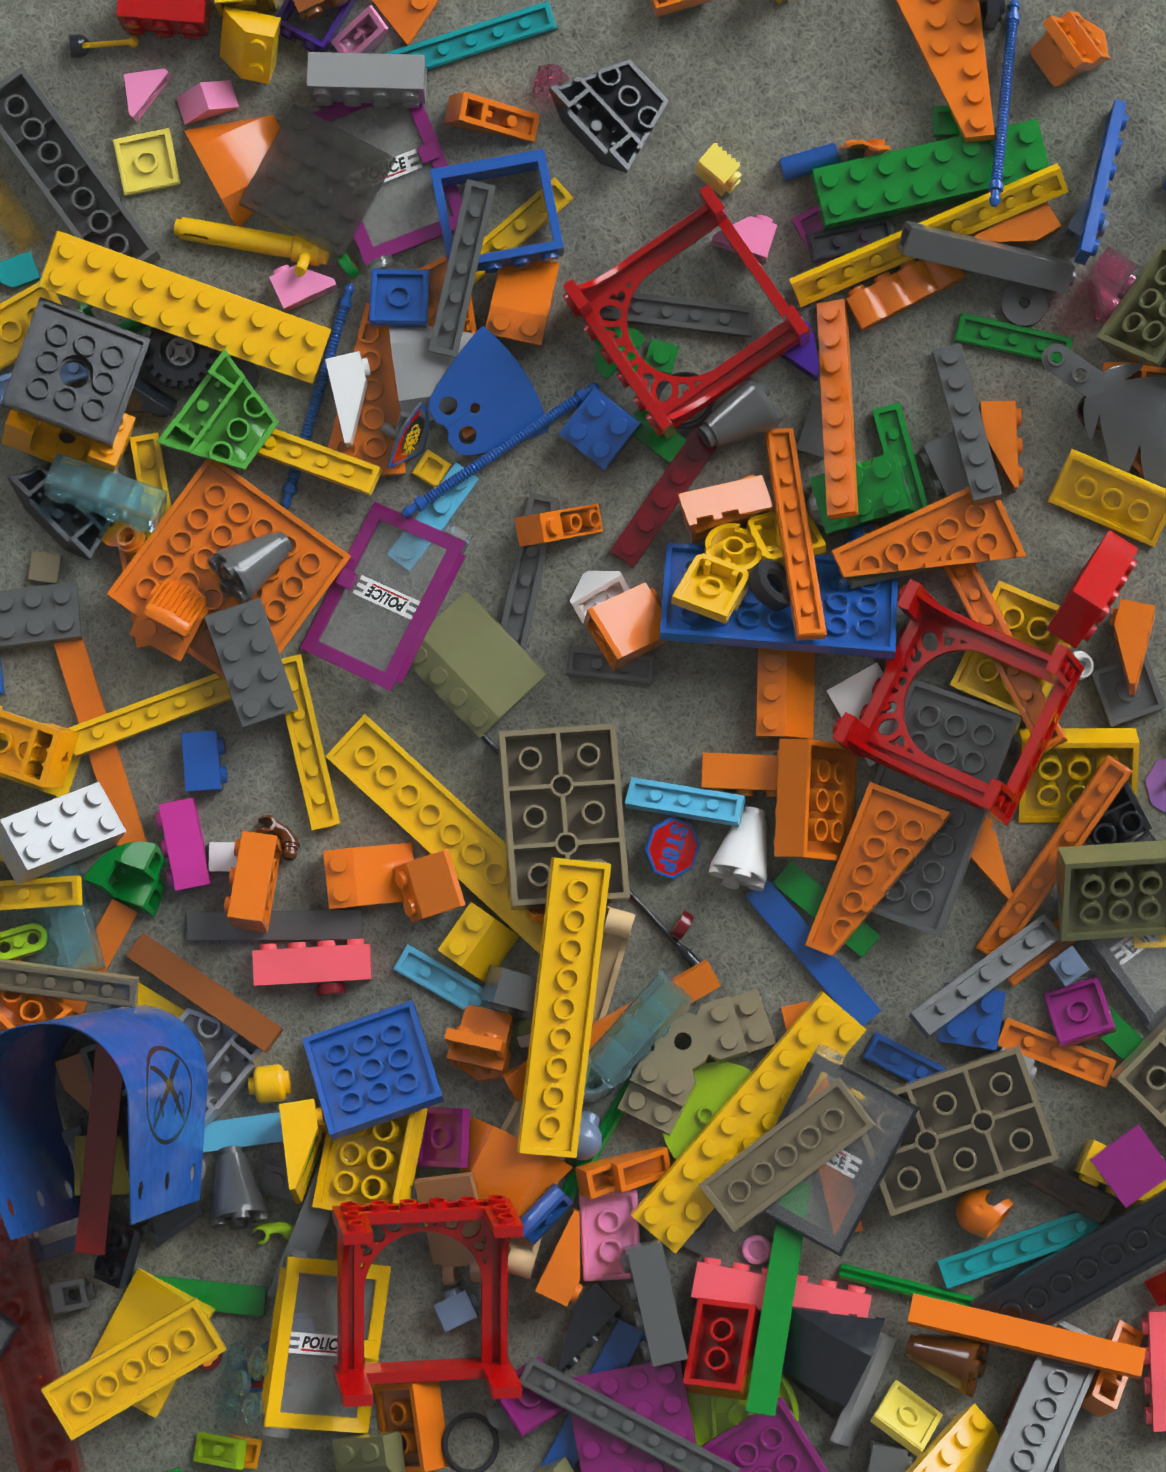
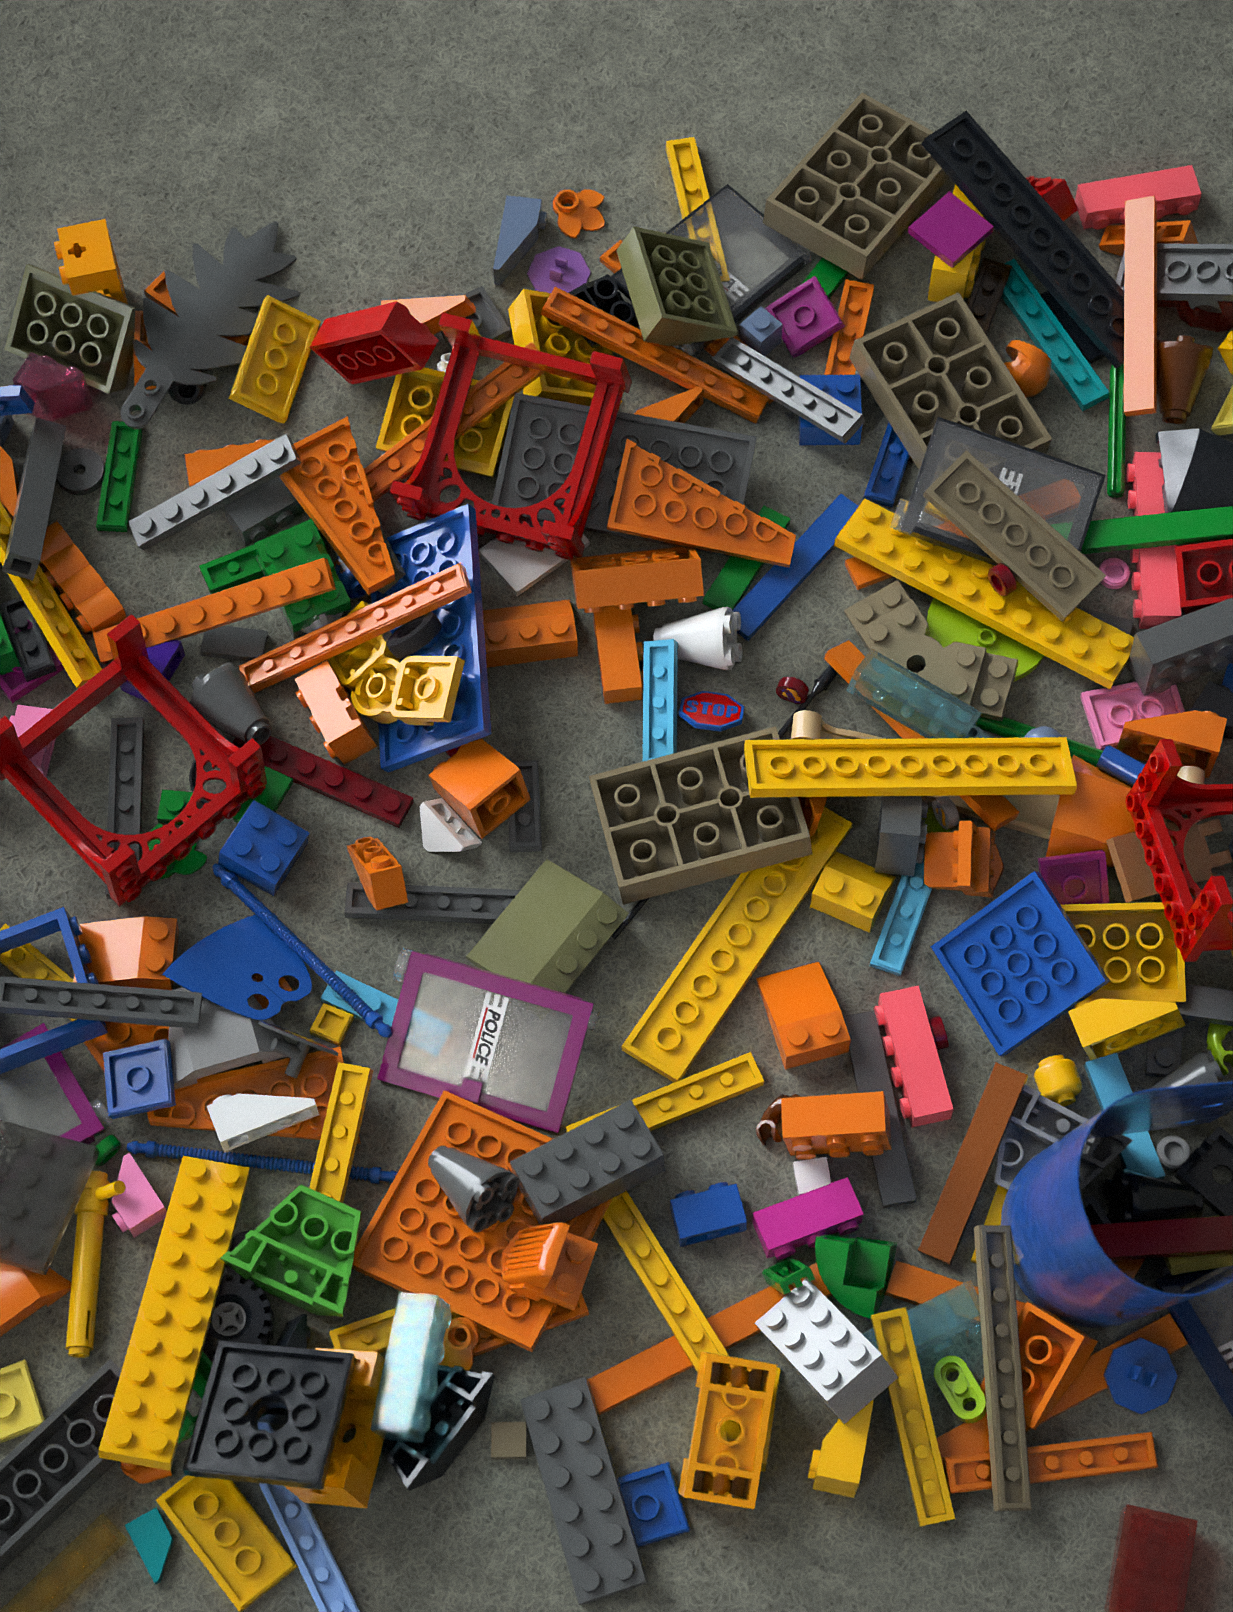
camera: 105 degrees left, 20 degrees down
orange slope [394,849,466,923] -> none
orange slope [575,1146,671,1200] -> none
none -> green tile [762,1256,815,1295]
none -> dark red tile [988,563,1017,596]

